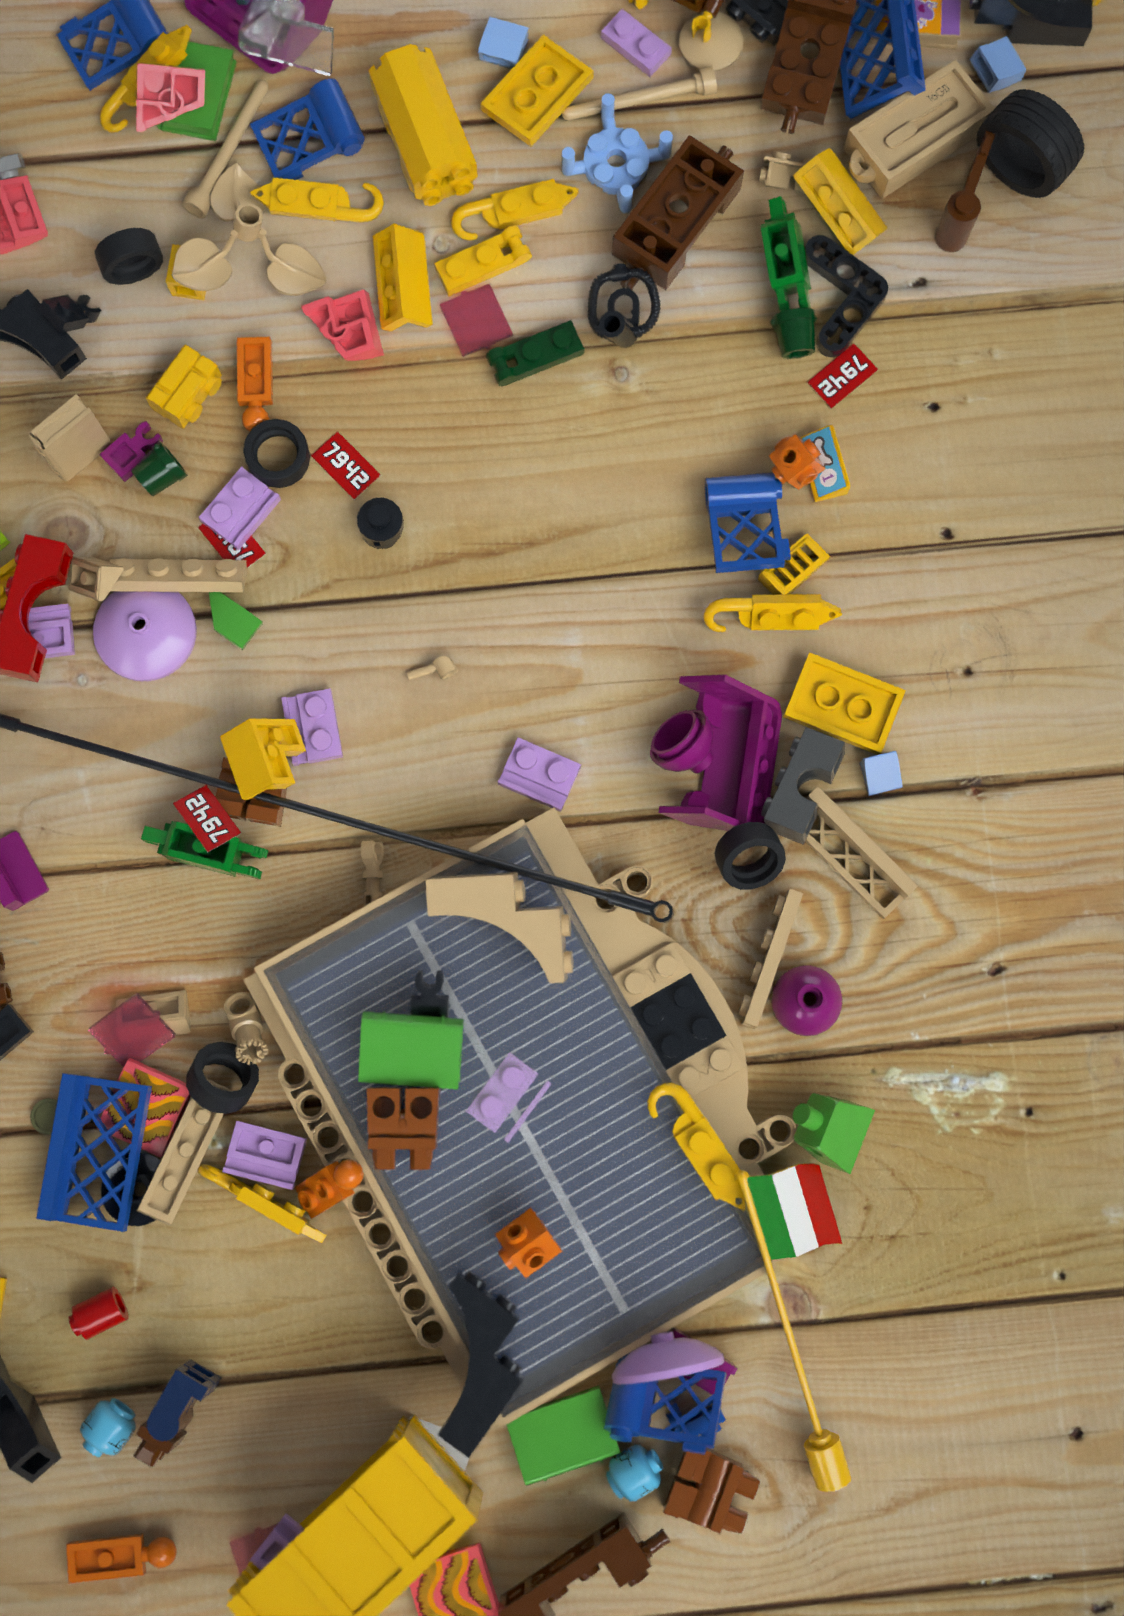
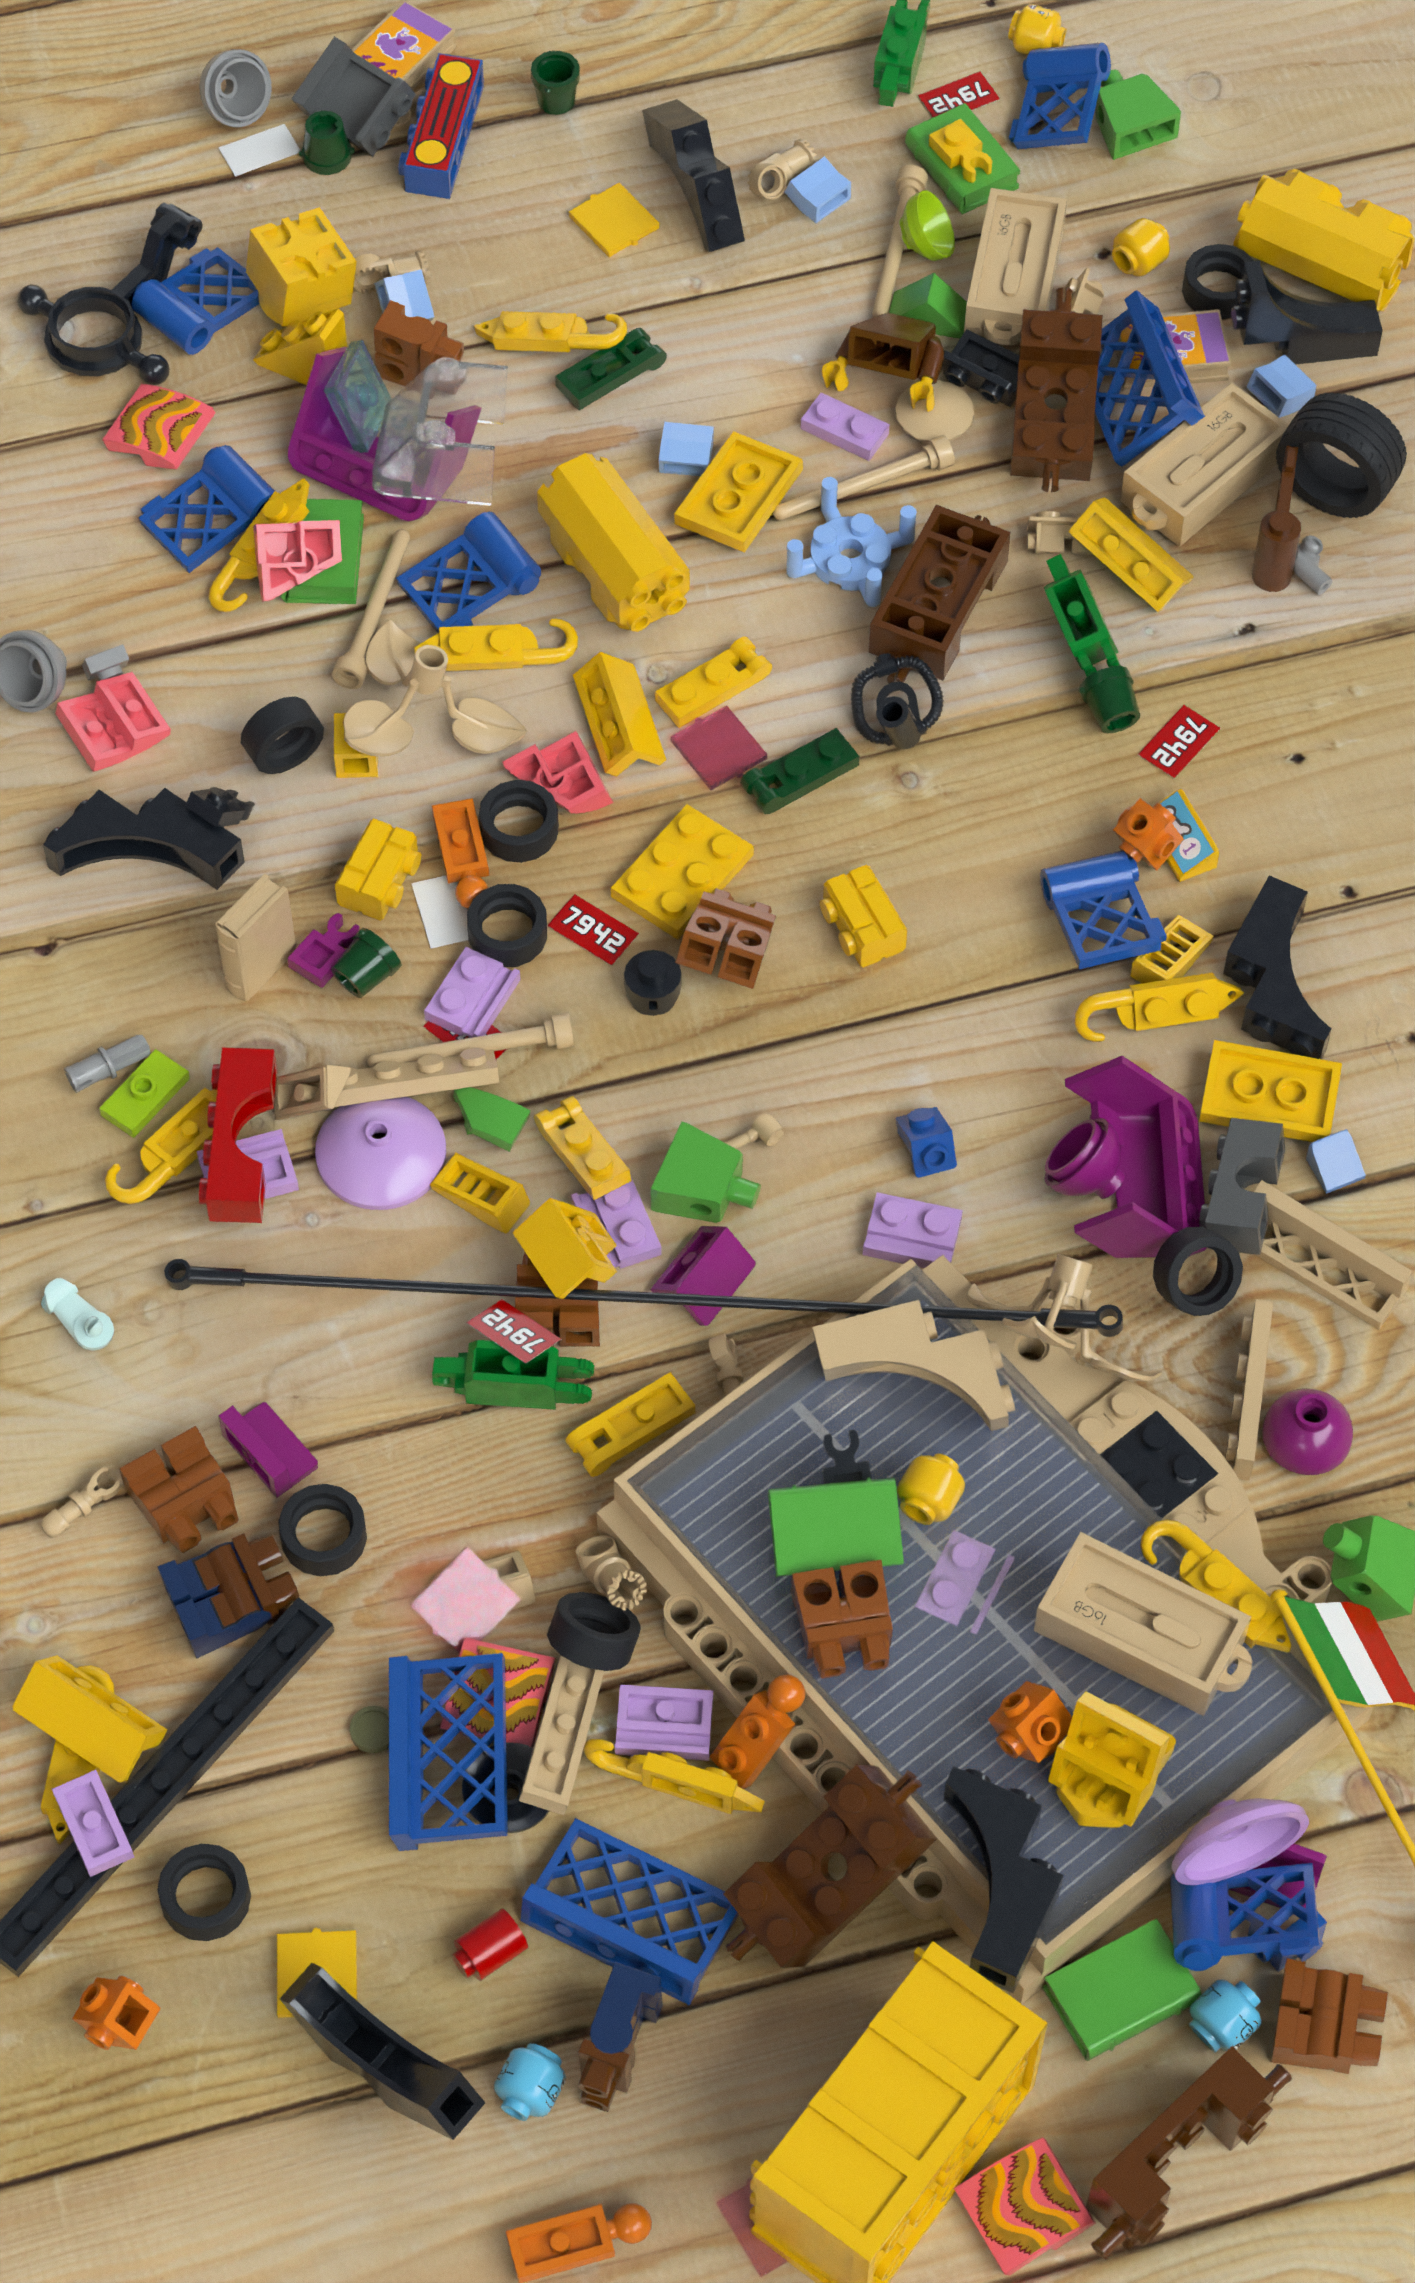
camera: 10 degrees left, 20 degrees down
yellow plate [451,179,579,241] -> none
black beam [805,235,888,358] -> none
none -> black tyre [278,1484,367,1577]
none -> tan piece [367,1012,574,1068]
none -> white sticker [411,875,468,949]
none -> yellow slope [430,1152,530,1234]
none -> black tyre [478,780,559,863]
none -> blue fence [520,1818,739,2006]
none -> yellow plate [534,1096,632,1200]
none -> yellow plate [565,1372,695,1477]
none -> yellow plate [611,804,754,940]
none -> magenta panel [650,1226,756,1326]
none -> bright green torso [651,1121,761,1223]
none -> dark orange hips [675,888,776,989]
none -> reddish brown brick [723,1764,937,1968]
none -> yellow brick [819,864,907,968]
none -> blue bracket [895,1107,957,1178]
none -> yellow head [897,1453,965,1525]
none -> tan plant [966,1254,1163,1381]
none -> tan piece [1034,1532,1252,1716]
none -> yellow piece [1048,1691,1176,1828]
none -> black arch [1223,875,1332,1059]
none -> light grey arm [1294,536,1332,595]

